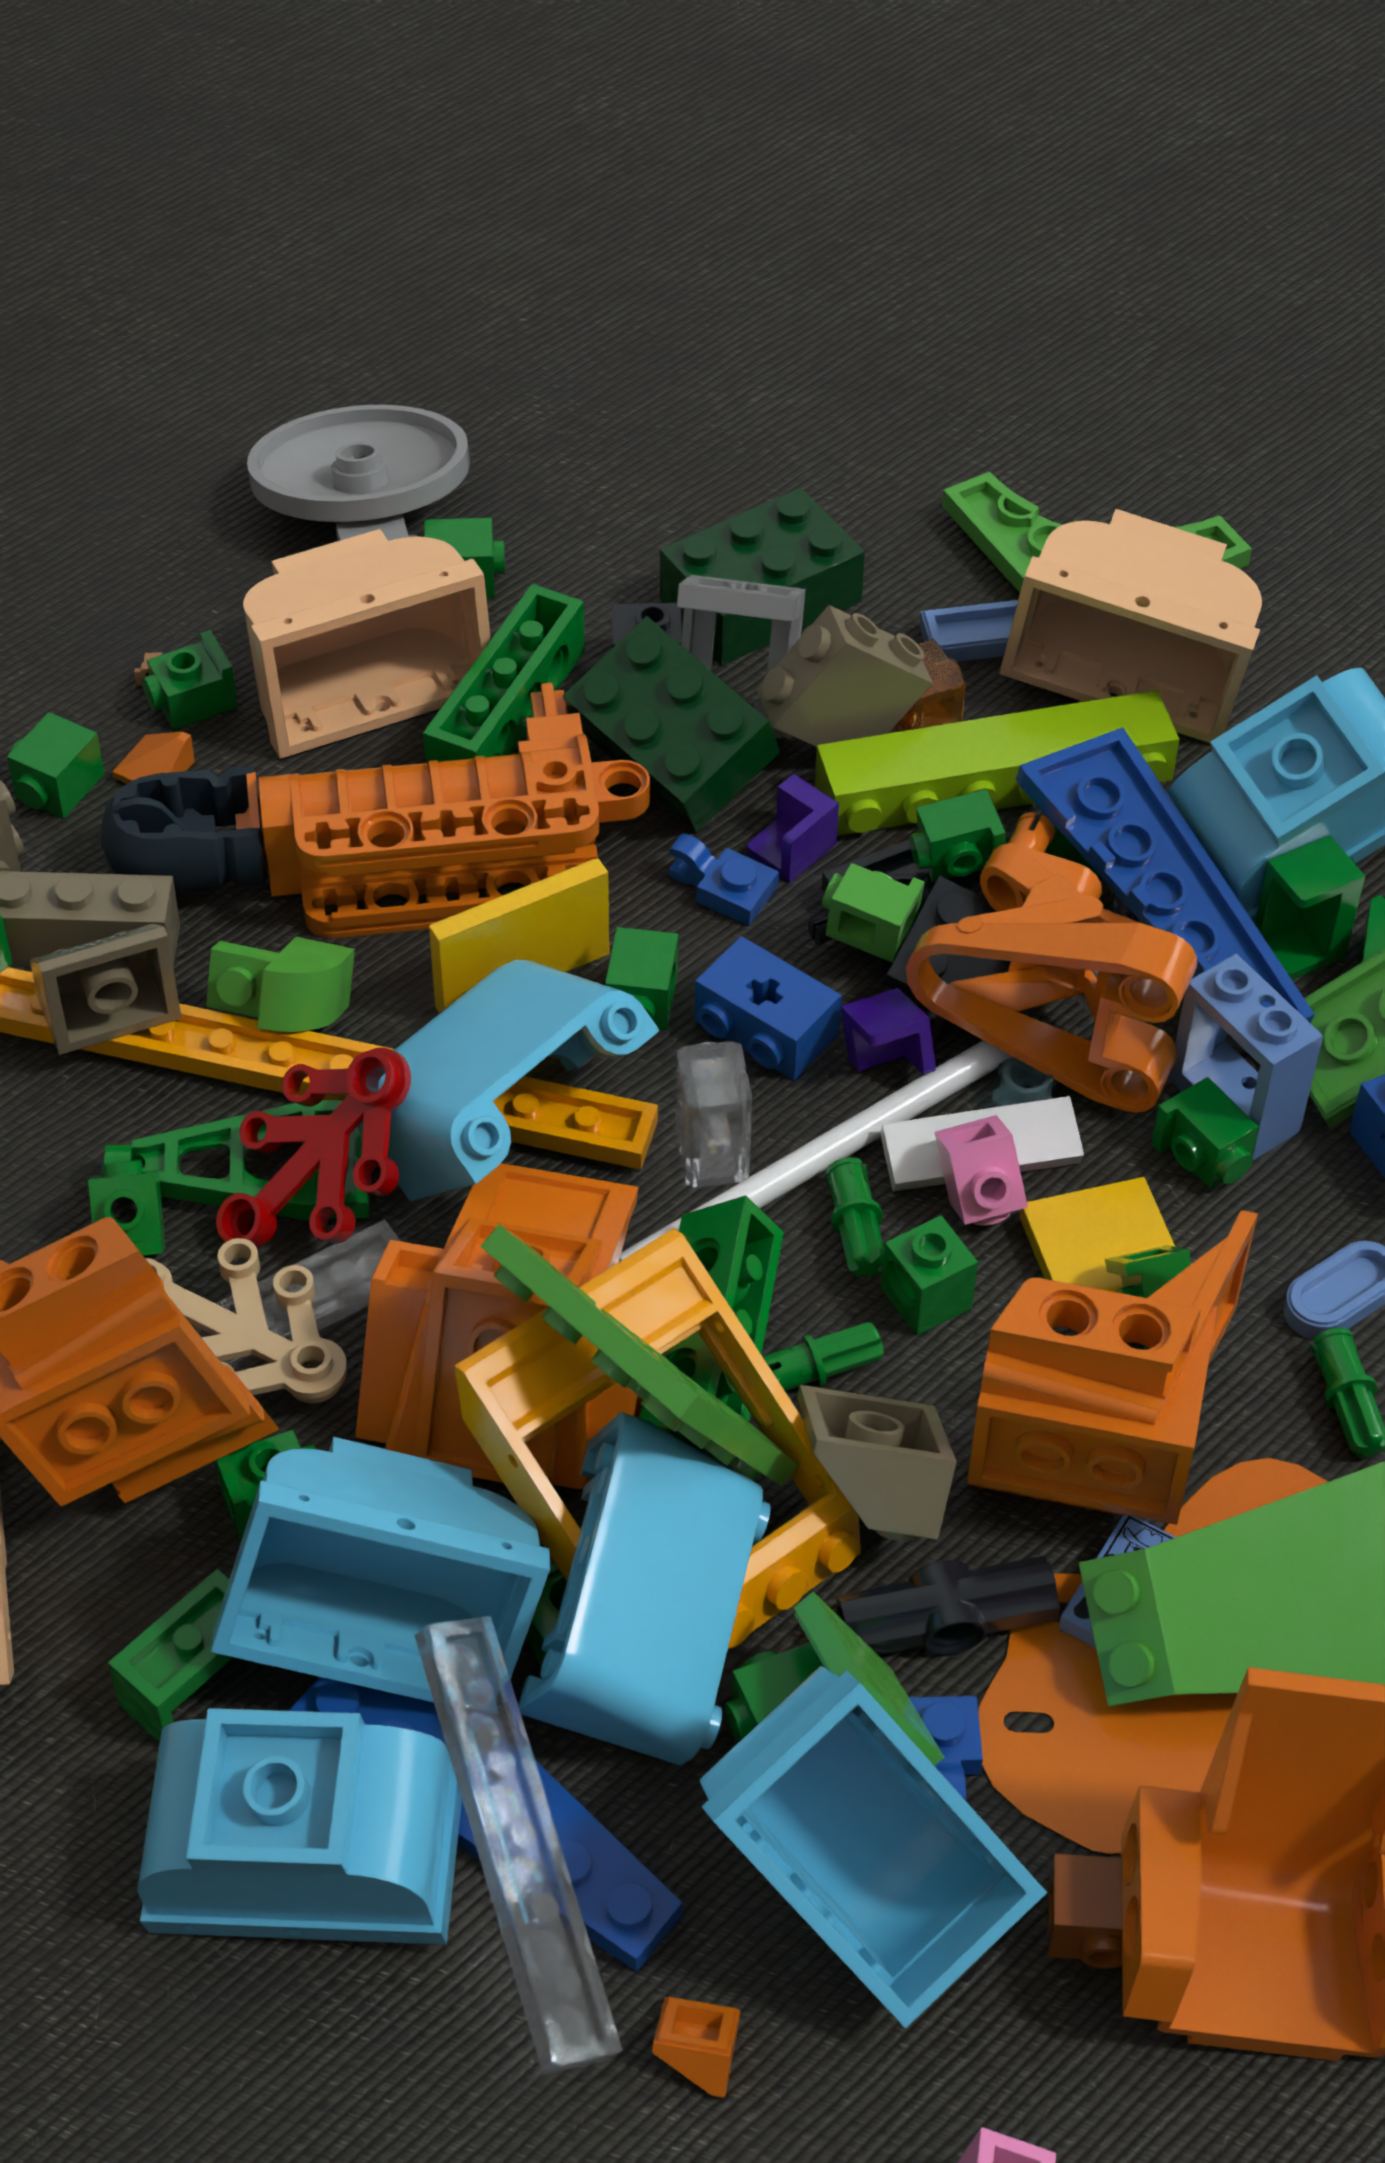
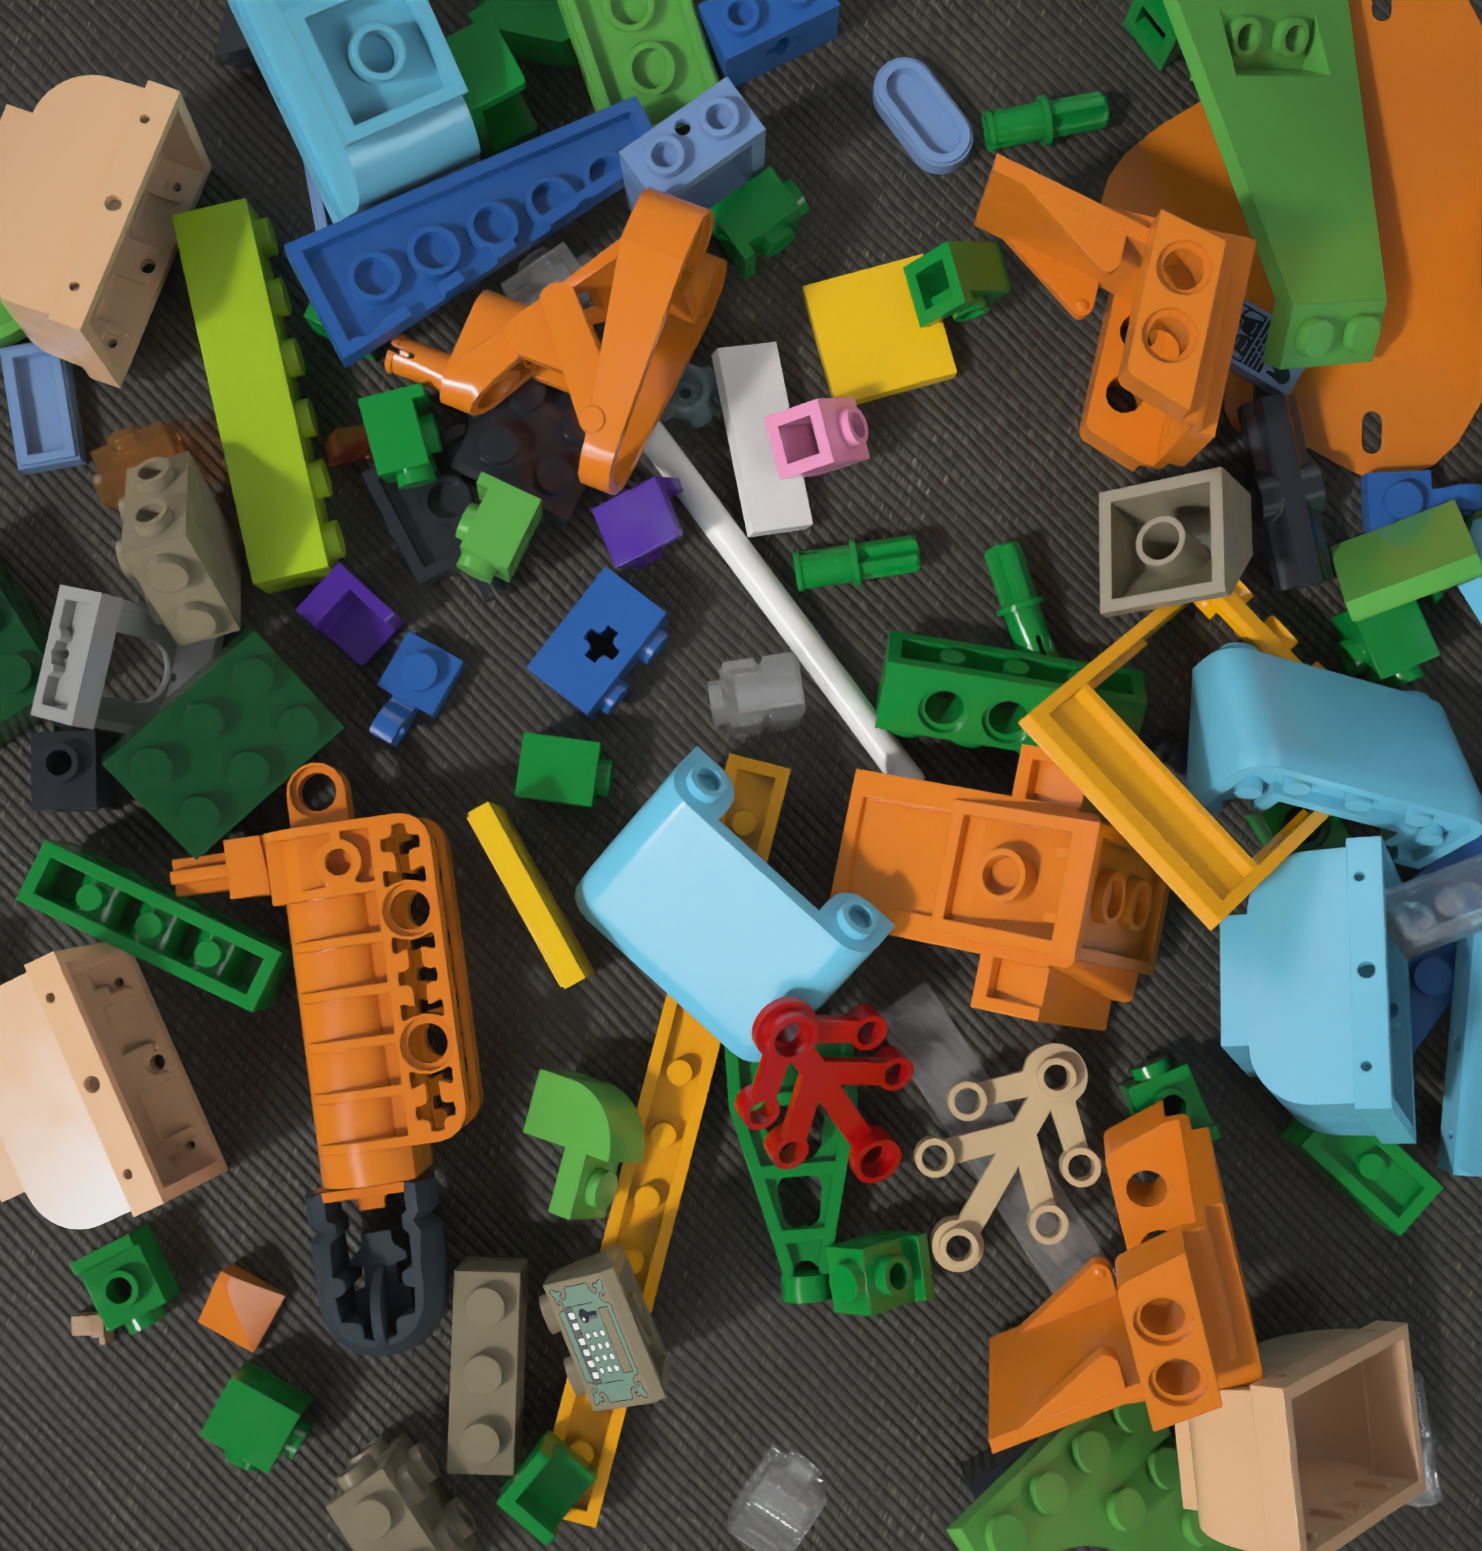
camera: 90 degrees left, 35 degrees up
bright green plate [481,1224,799,1486] -> none
green brick [881,1215,978,1336] -> none

